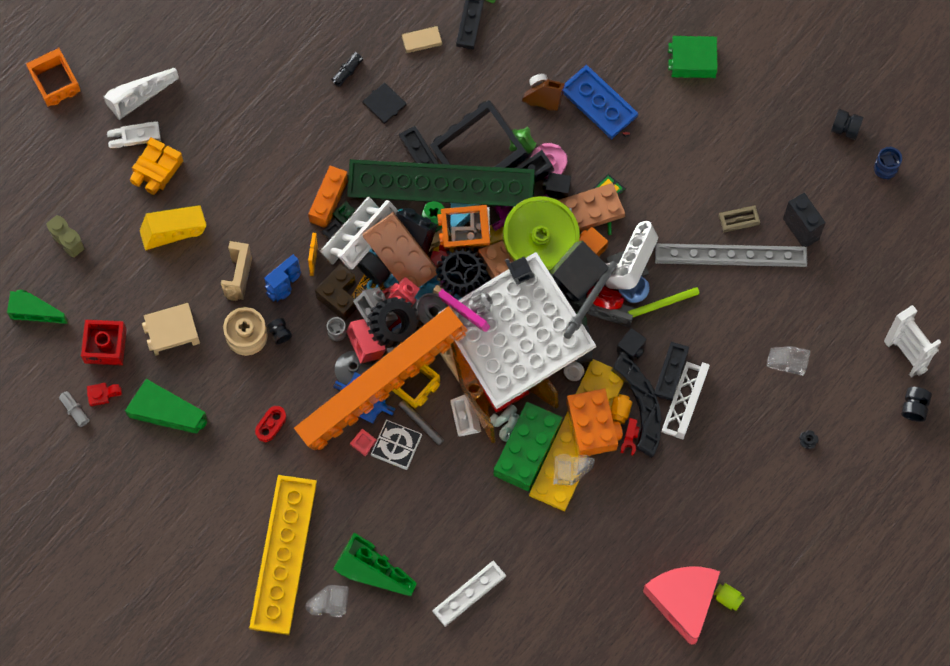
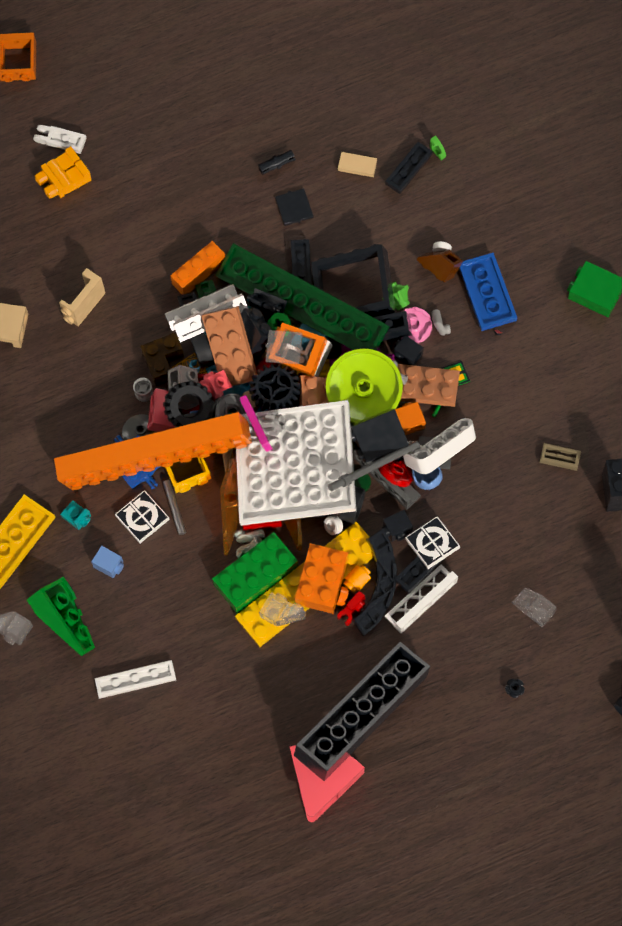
camera: 30 degrees right, 0 degrees up
white wedge [104,68,179,120] -> none
yellow wedge [139,205,206,250] -> none
tan wheel [223,307,268,356] -> none
red plate [255,406,286,442] -> none
blue plate [264,254,301,302] -> none
black wheel [267,318,292,344] -> none
light orange piece [308,233,318,276] -> none
coral tile [350,429,377,456] -> none
white slope [450,394,481,437] -> none
black panel [505,257,534,285] -> none
lime bar [627,287,700,317] -> none
light grey tile [655,243,807,267] -> none
lime brick [714,583,745,611] -> none
none -> teal bracket [60,501,91,530]
none -> medium blue brick [92,546,124,578]
none -> black hinge [247,288,287,315]
none -> clear piece [265,330,303,364]
none -> black brick [294,642,430,781]
none -> tile [405,517,460,569]
none -> light grey arm [431,309,451,336]

